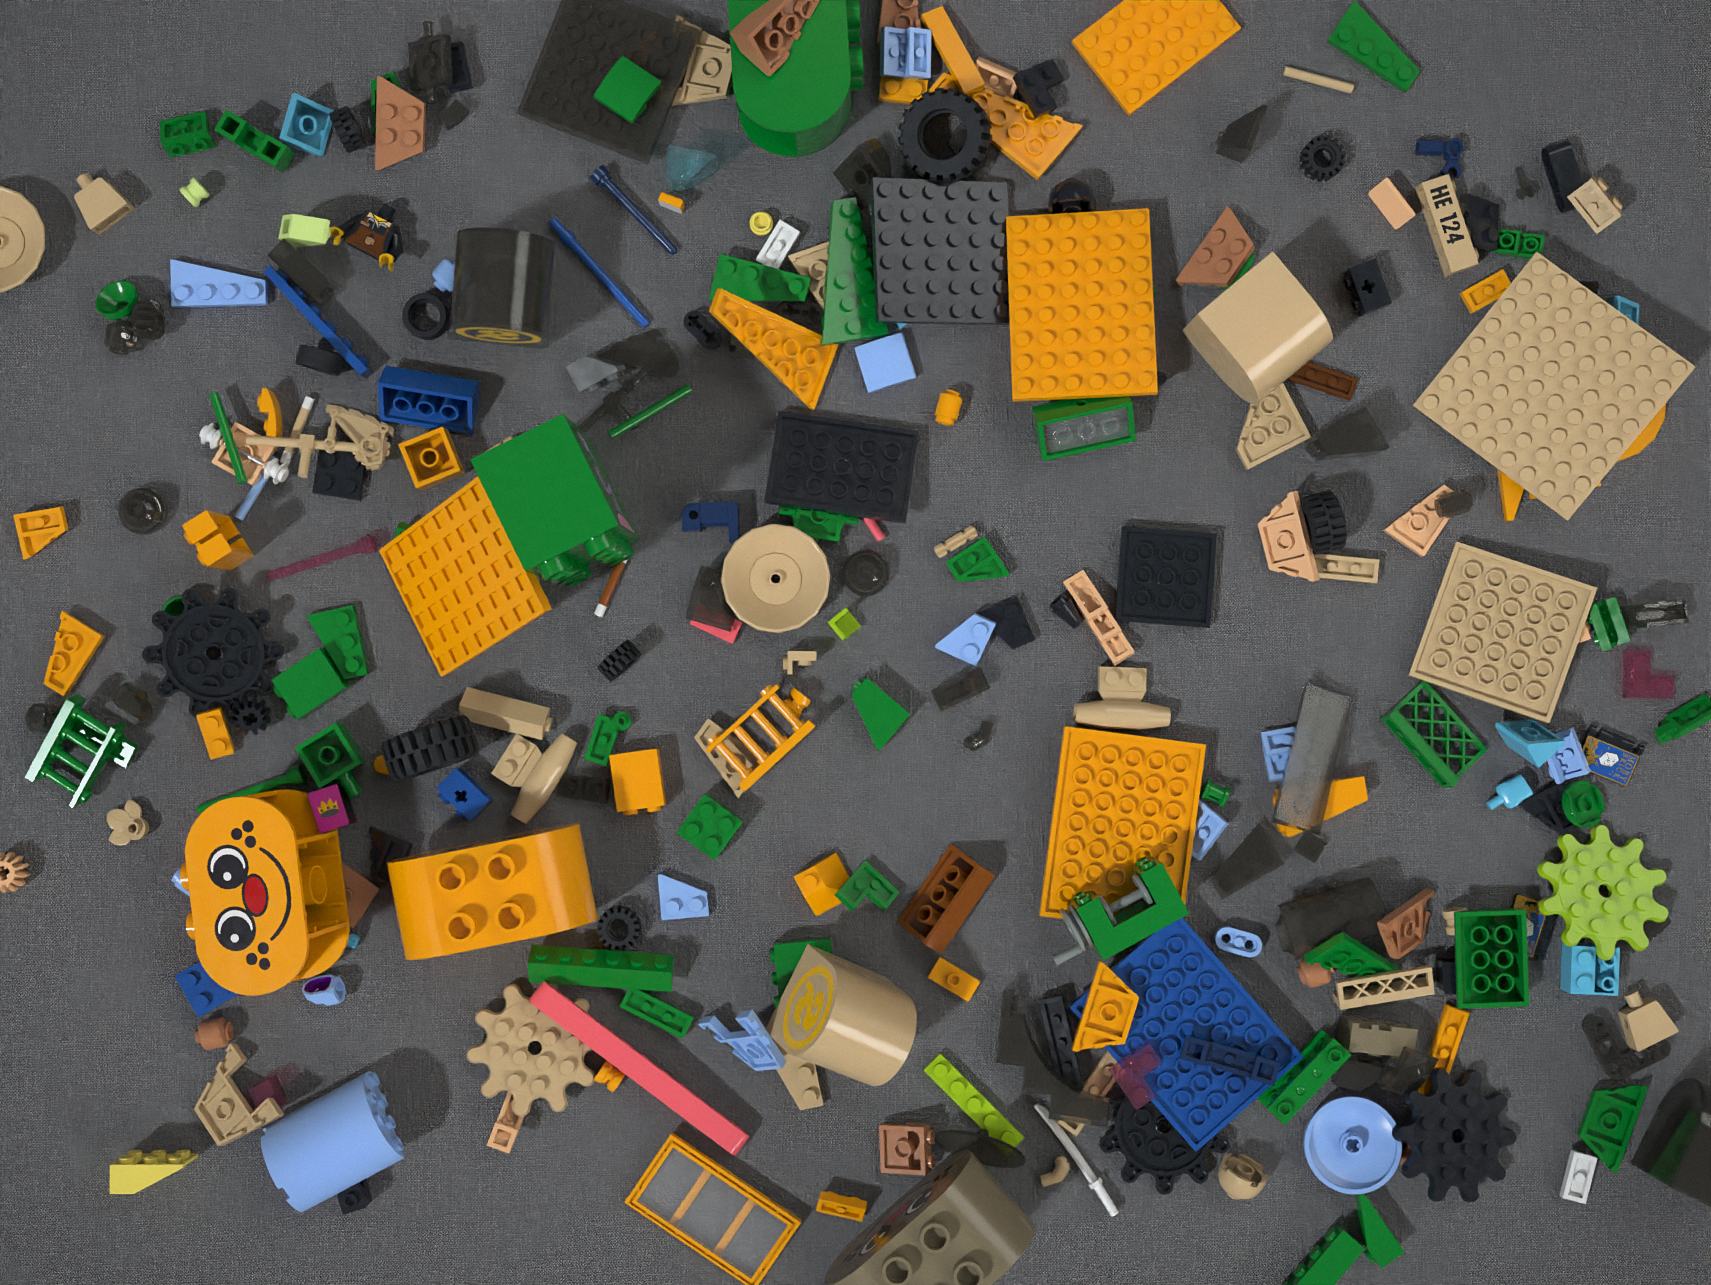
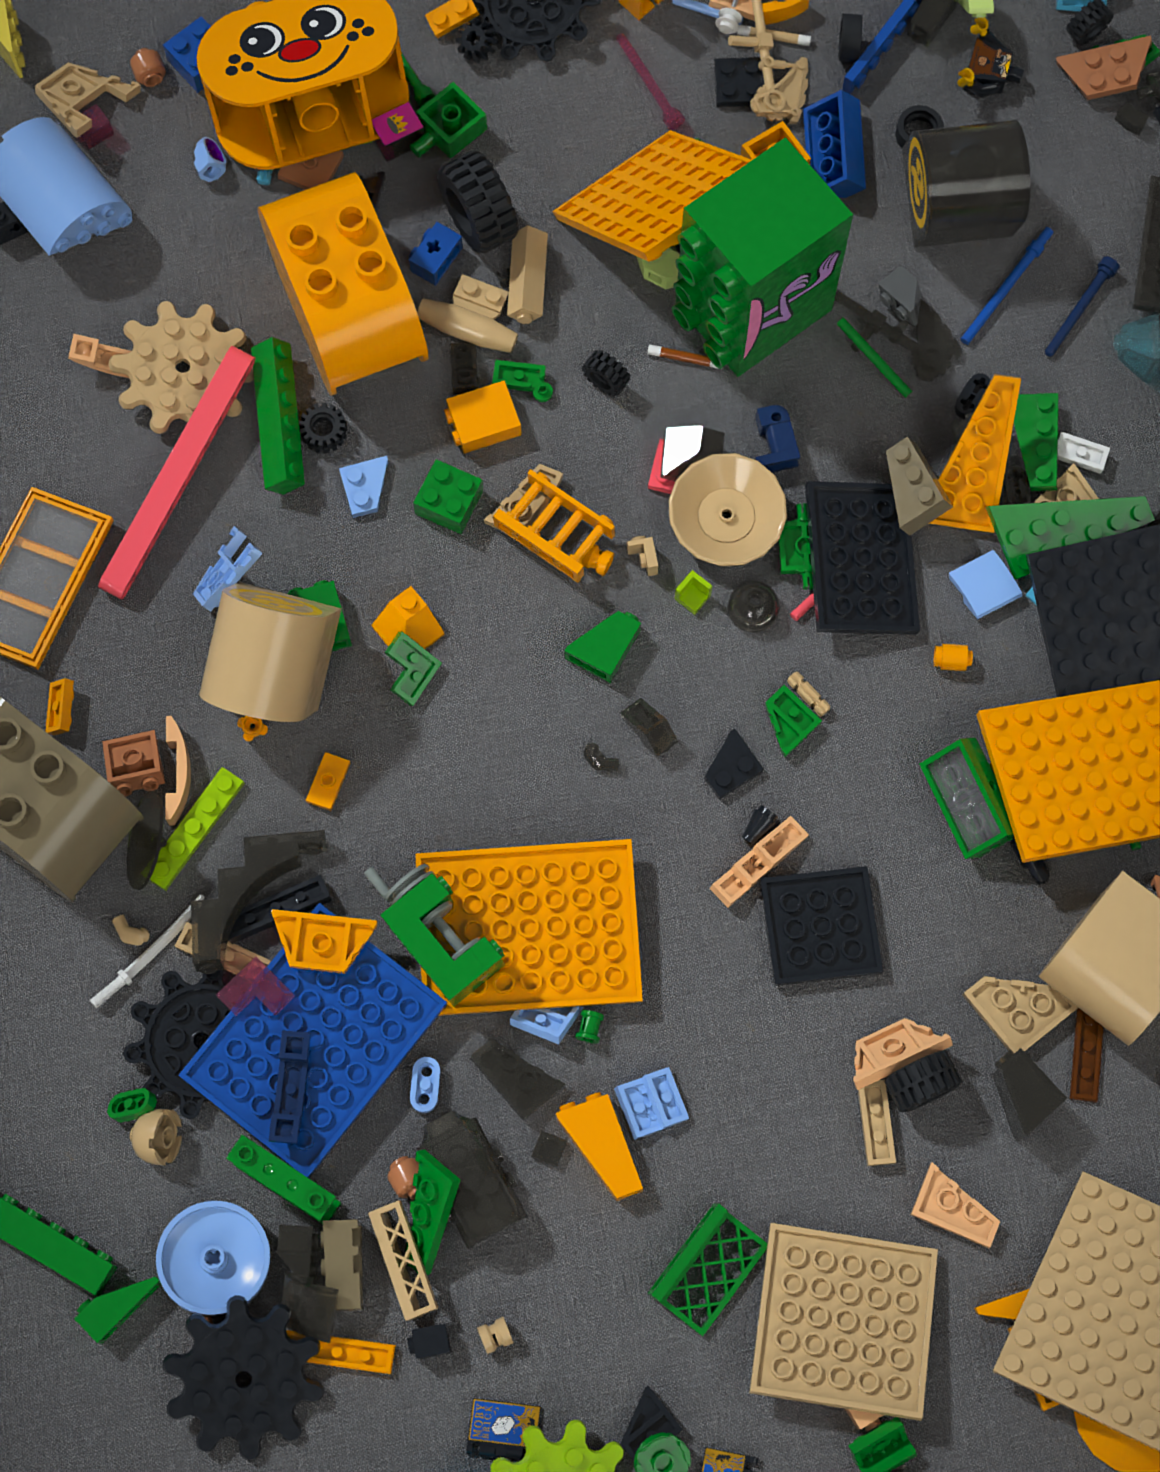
camera: 80 degrees right, 15 degrees down
green brick [272,648,351,720] -> none
green wing [306,605,370,680] -> none
light orange wheel [594,1060,626,1092] -> none
green plate [619,989,694,1039] -> none
light orange tile [658,192,685,214] -> none
light yellow plate [750,212,773,236] -> none
tan wing [774,1041,824,1110] -> none
dark orange slope [897,844,995,954] -> none
light blue wing [935,613,996,666] -> none
tan plate [1073,666,1171,730] -> none
clear smoke arch [1271,682,1351,835] -> none
nougat wing [1377,889,1434,960] -> none
clear smoke brick [1434,489,1473,518] -> none
green slope [1454,907,1529,1009] -> none
medium azure piece [1486,774,1533,810] -> none
medium azure slope [1495,719,1565,768] -> none
light blue bracket [1547,727,1591,784] -> none
none -> green plate [107,1088,157,1123]
none -> light nougat slope [165,716,191,826]
none -> dark tan wedge [886,436,953,535]

